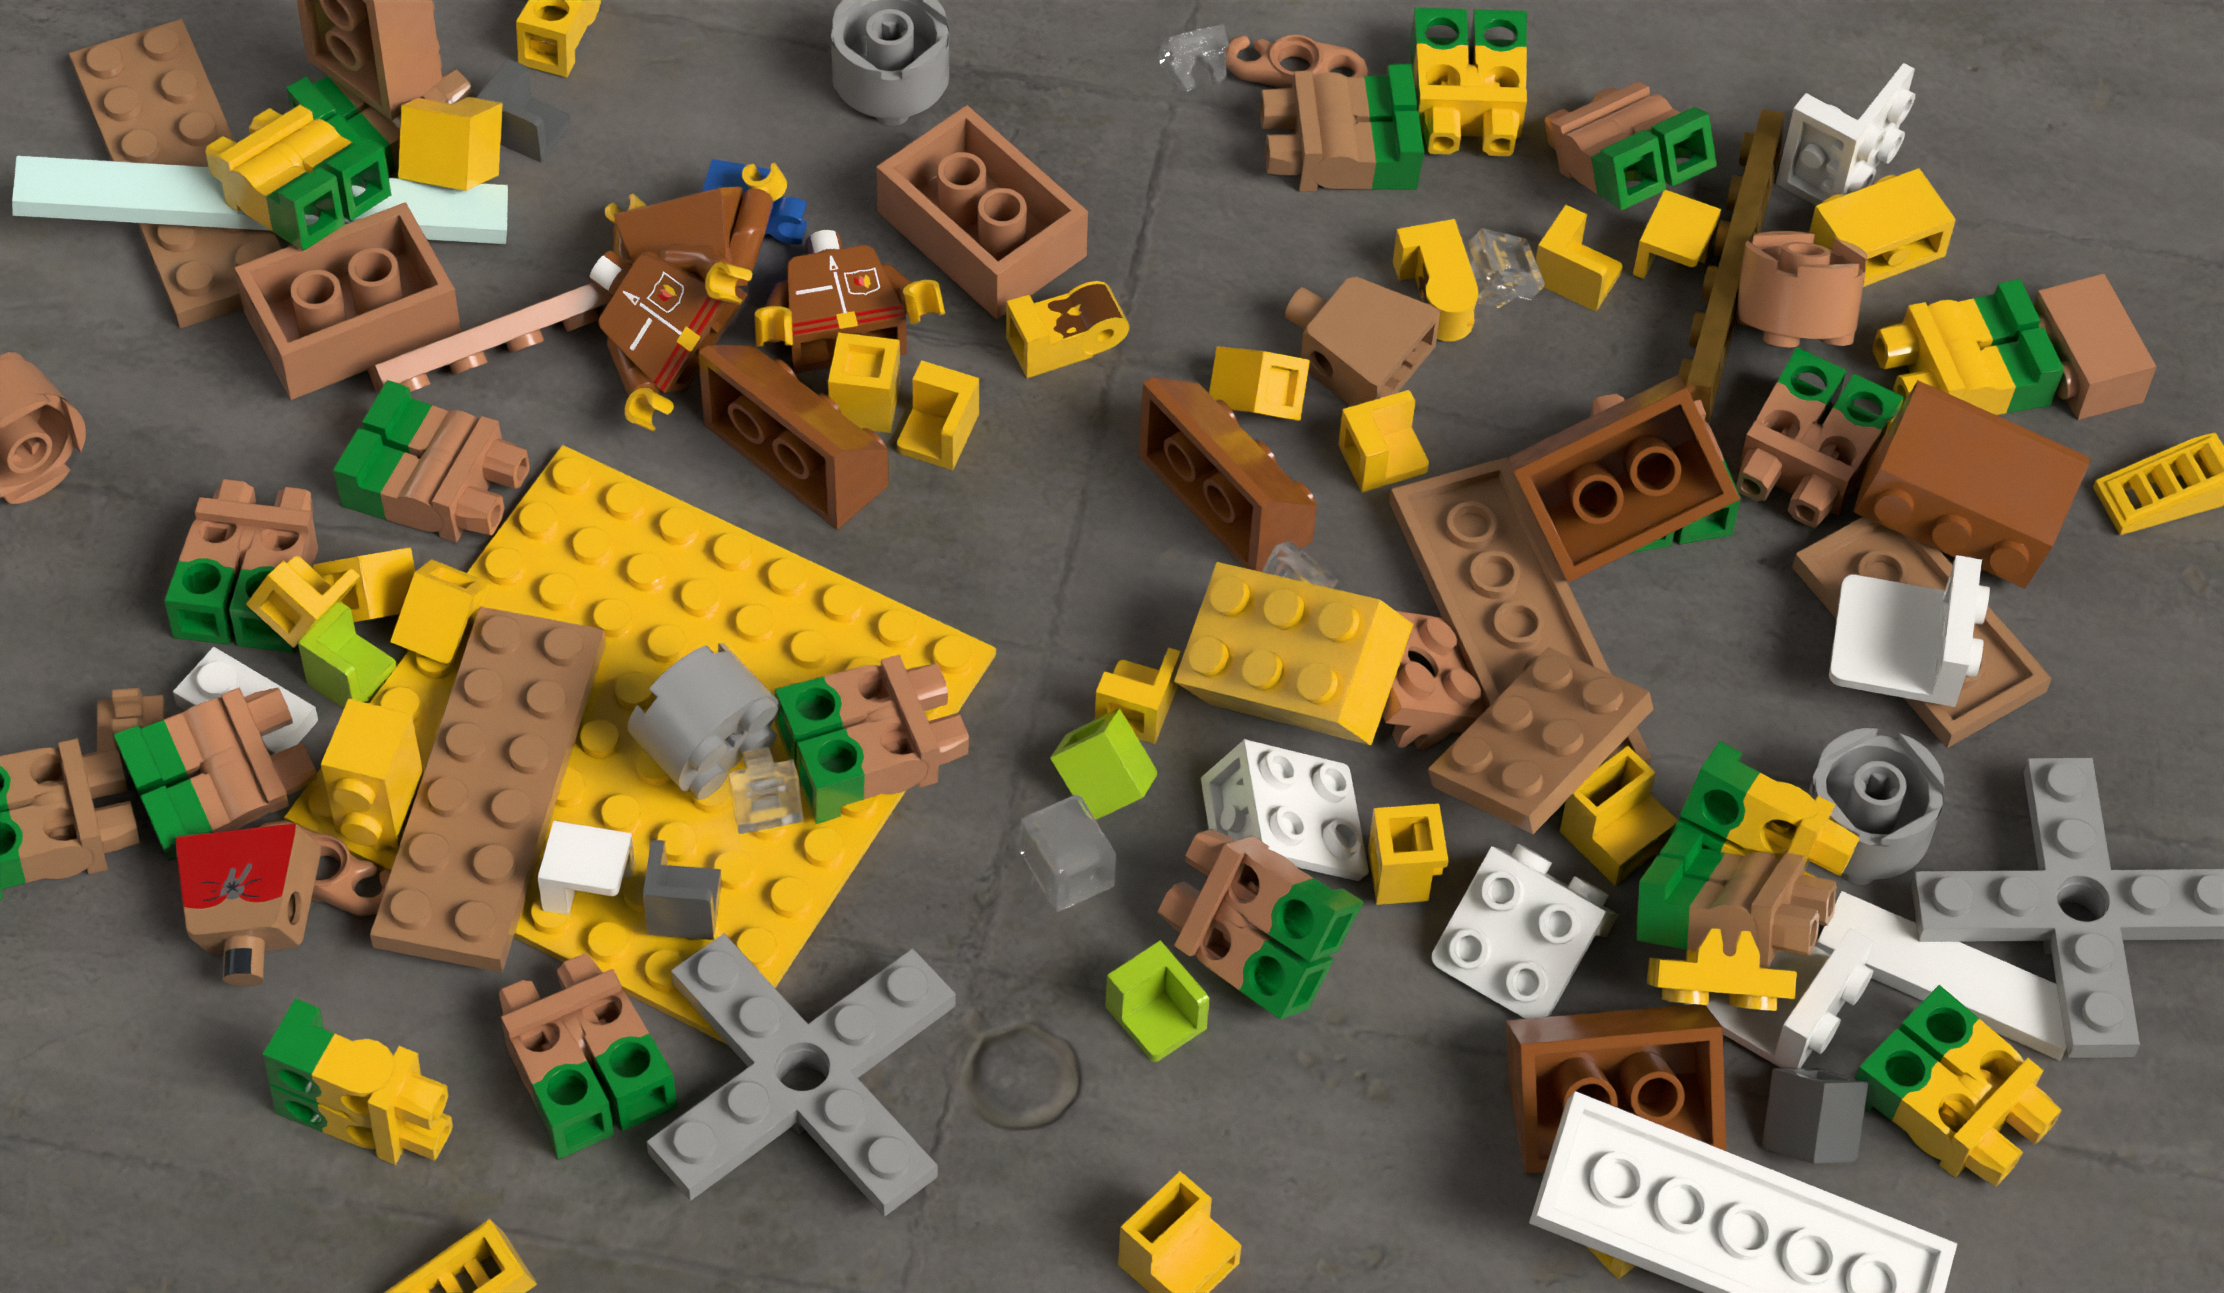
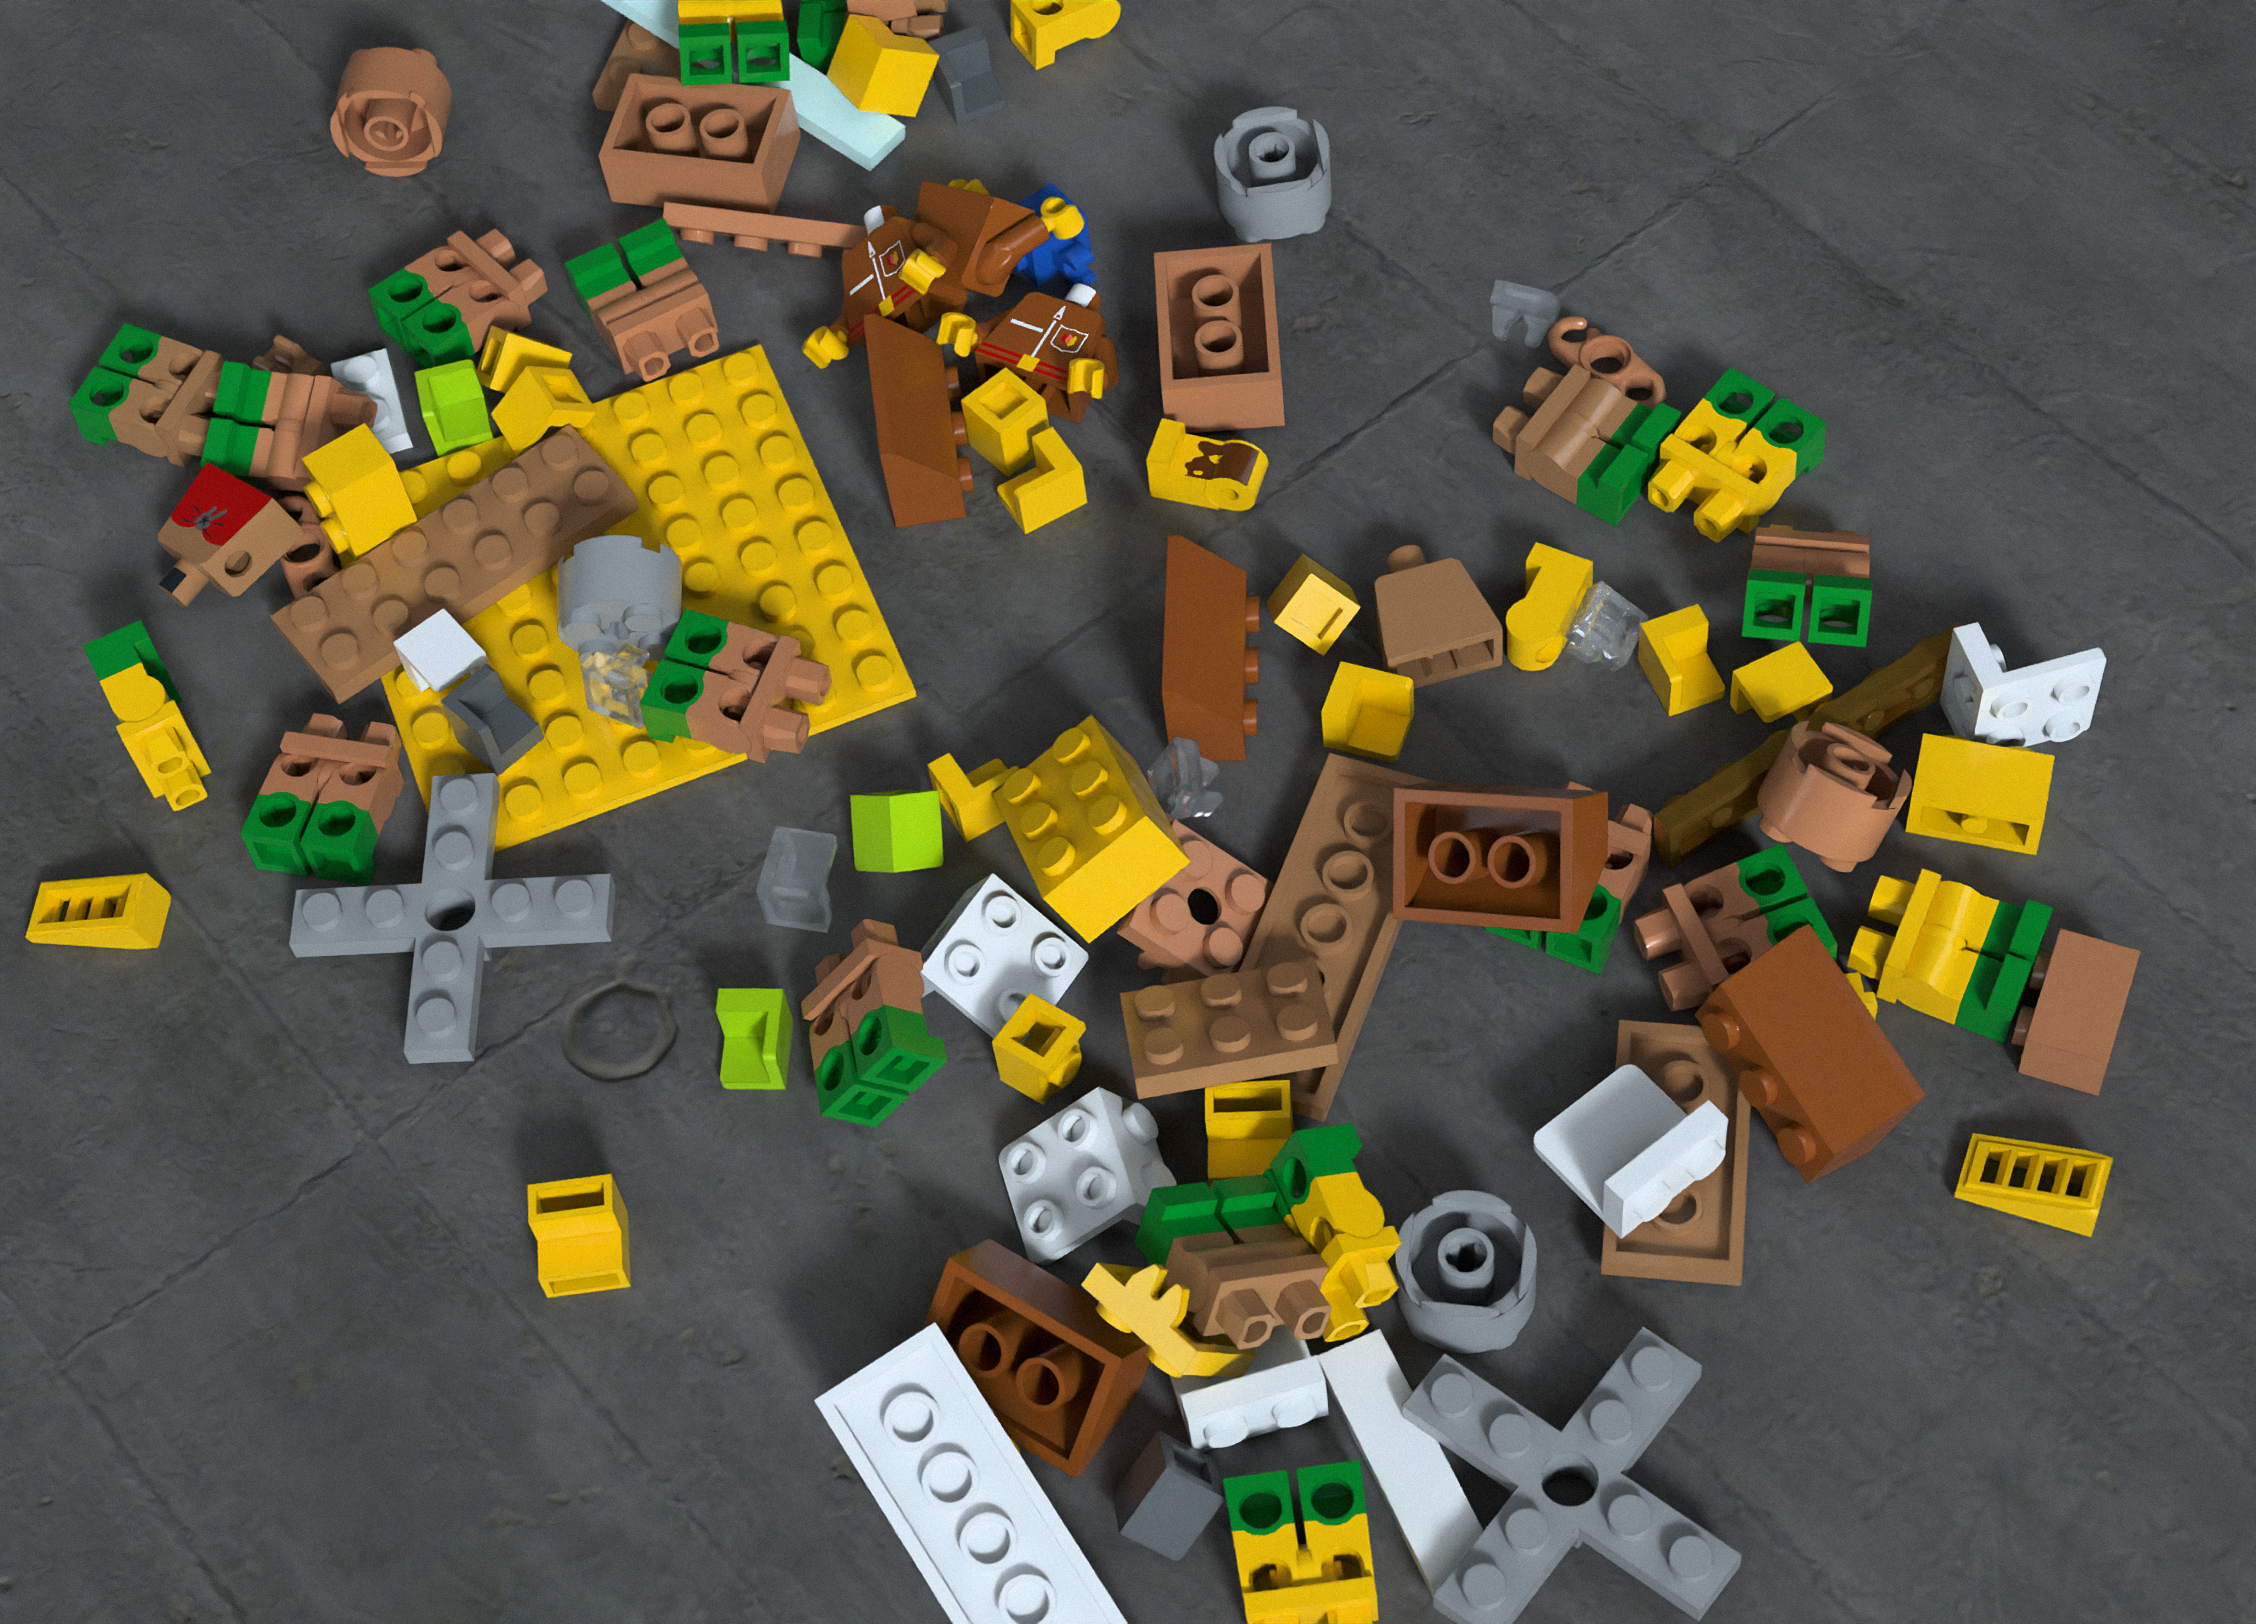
camera: 50 degrees right, 0 degrees up
yellow panel [246,556,361,648] -> none

